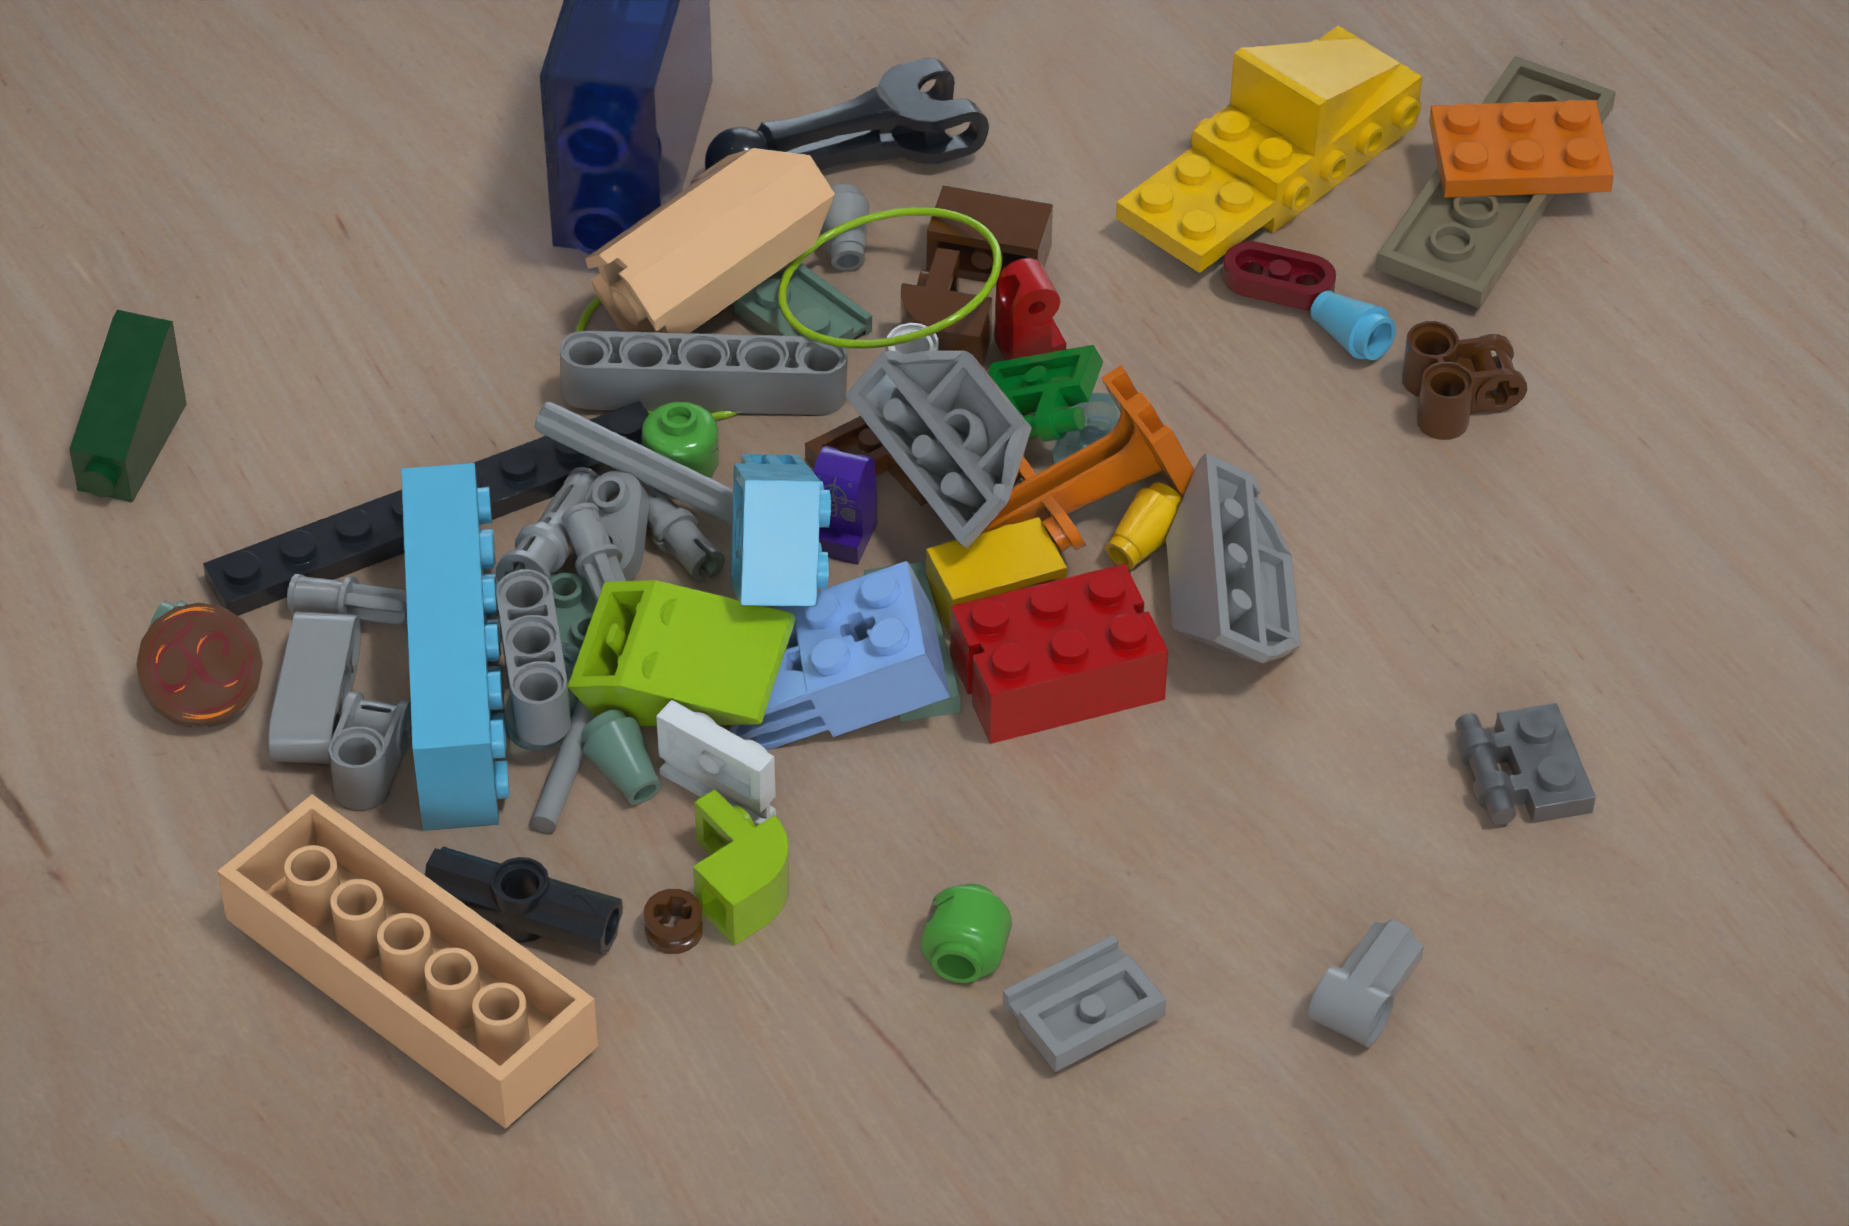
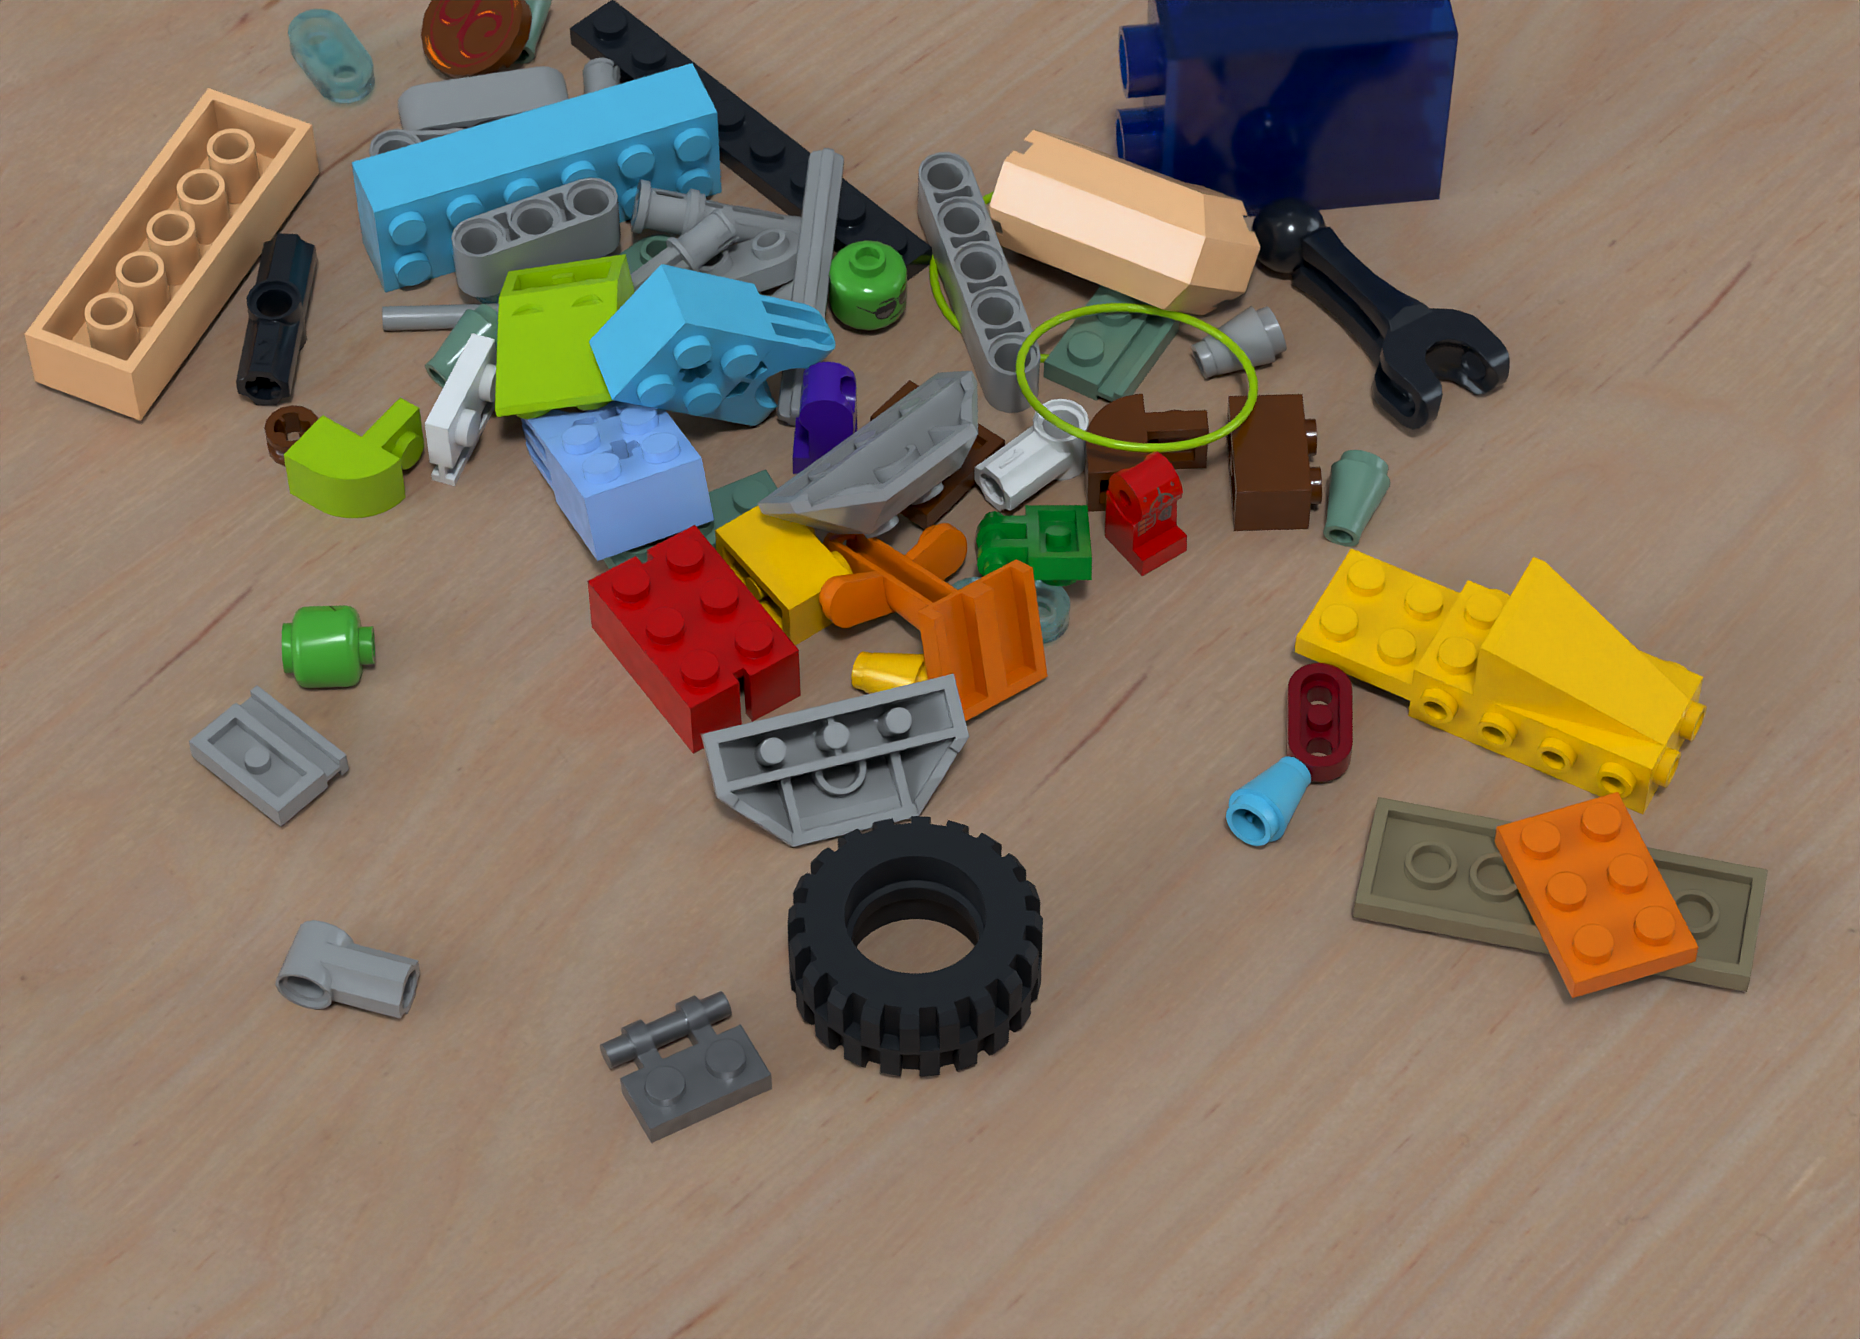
camera: 75 degrees right, 5 degrees up
reddish brown piece [1402,321,1527,440] -> none
none -> clear light blue plate [288,9,375,103]
none -> black tyre [787,816,1043,1077]
none -> sand green cone [1323,450,1390,547]

